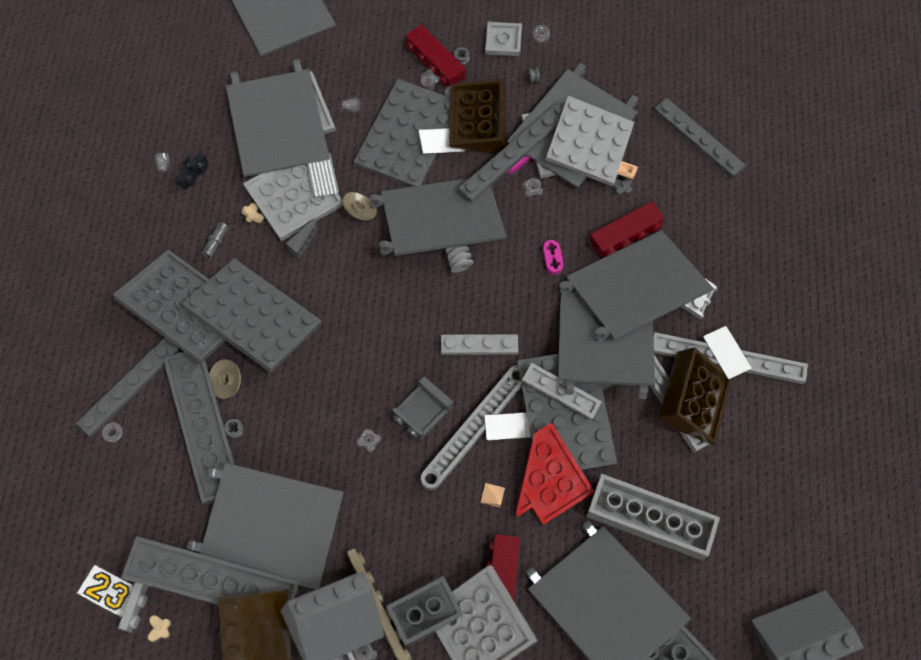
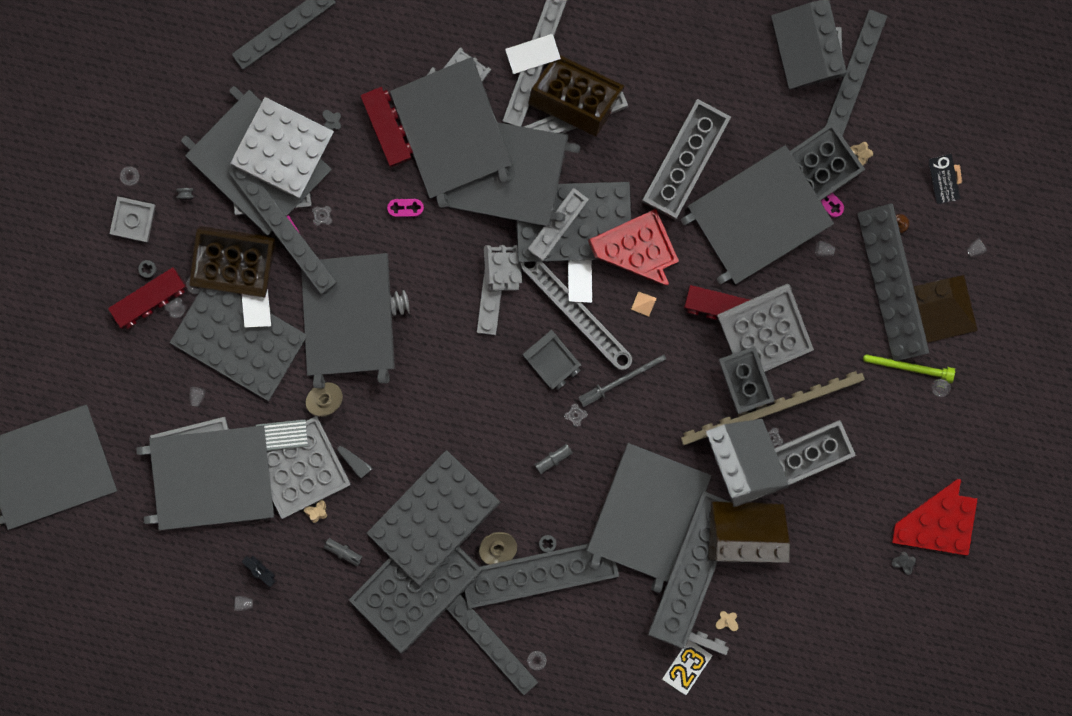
camera: 85 degrees left, 20 degrees up
light nougat slope [617,161,638,179] -> none
none -> light grey plate [484,245,522,291]
none -> dark grey pin [534,444,573,474]
none -> dark grey piece [578,354,666,407]

